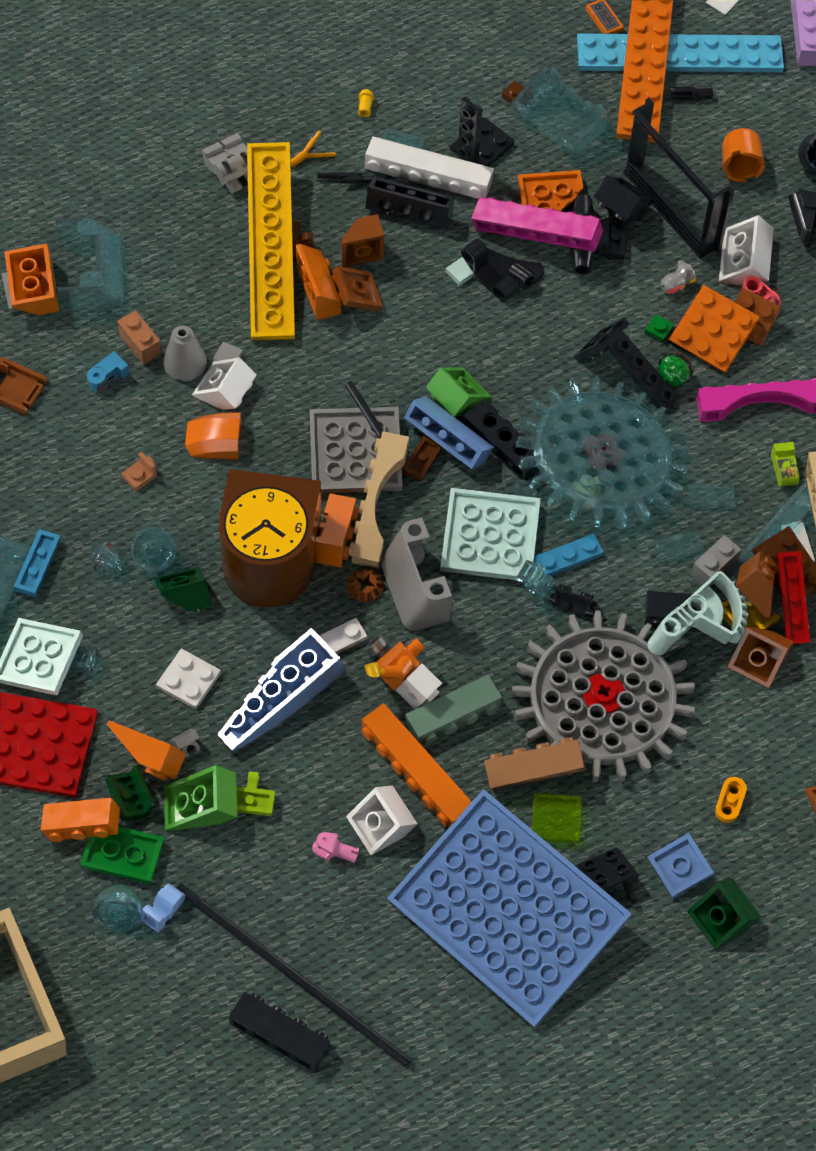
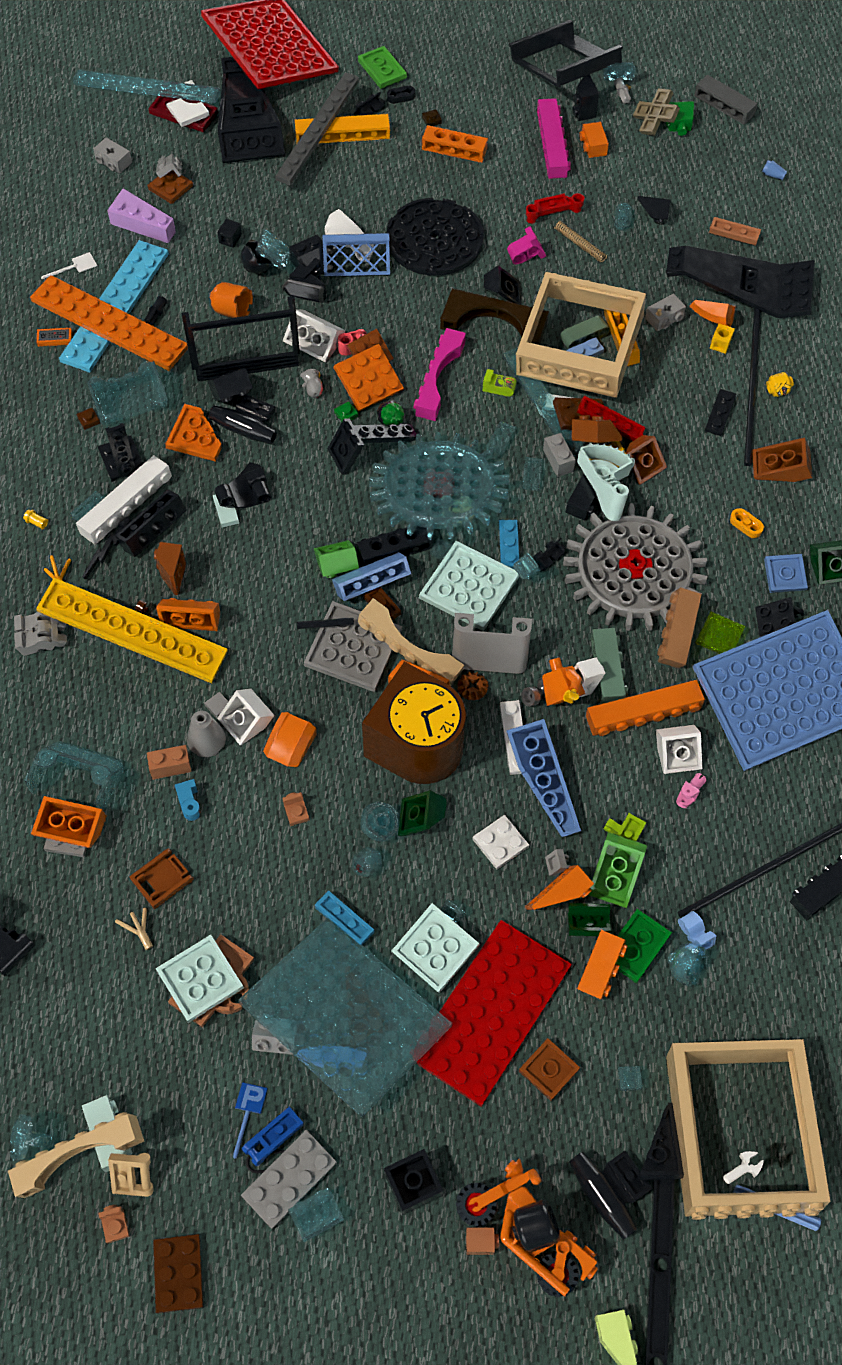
camera: 65 degrees left, 0 degrees up
dark orange plate [332,266,383,312] -> none
dark pink brick [471,197,603,252] -> none

